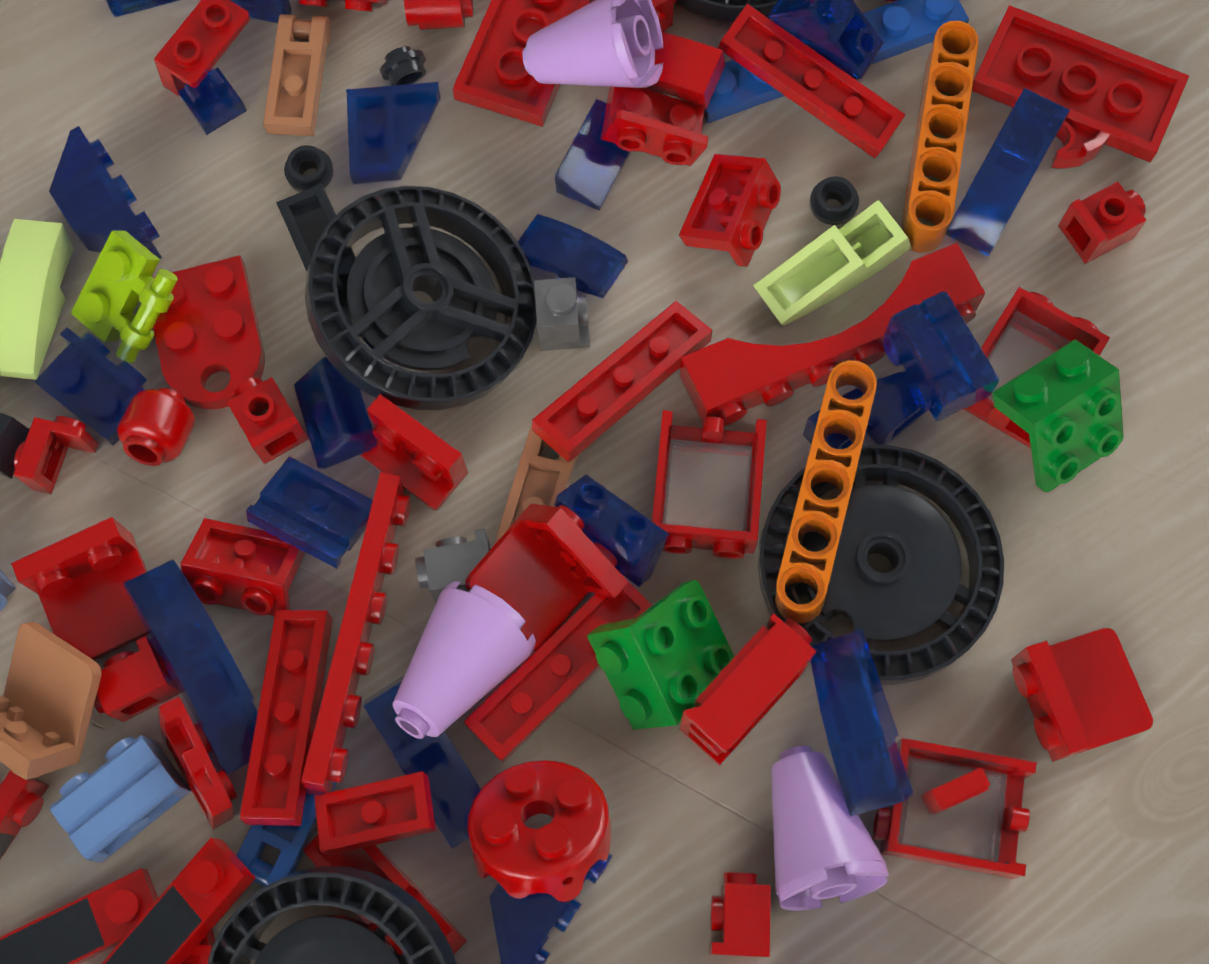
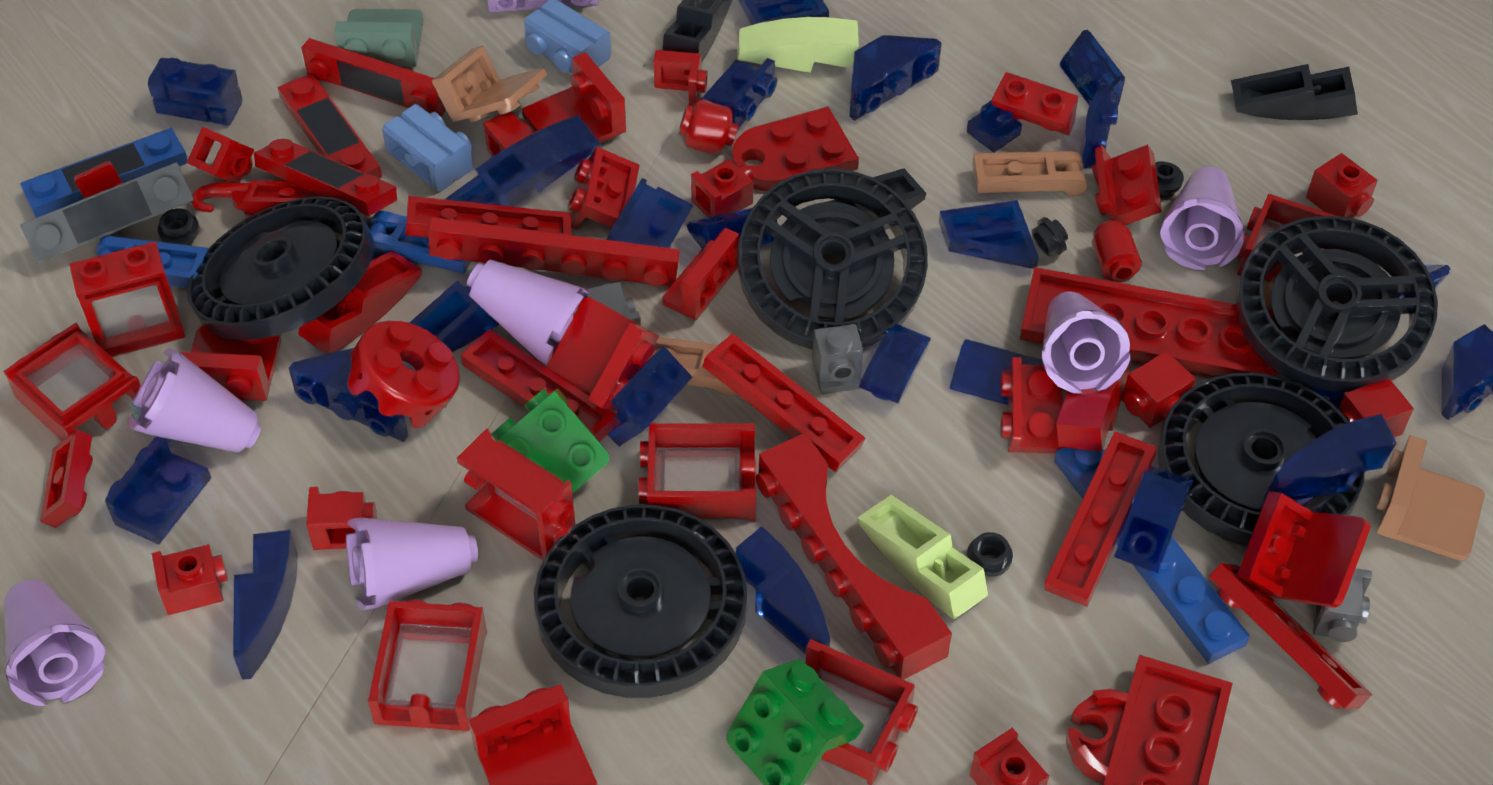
camera: 80 degrees right, 20 degrees down
lime plate [71,231,178,363] -> none
red wing [158,696,238,830] -> none
black plate [284,145,334,192] -> none
red plate [314,771,436,855] -> none
red bracket [679,154,781,267] -> none
orange beam [775,360,877,623] -> none
clear blue slope [811,629,913,817] -> none
clear blue brick [883,291,1000,421] -> none
orange beam [901,21,979,253] -> none
red tile [921,767,991,815] -> none
clear blue slope [946,88,1070,256] -> none

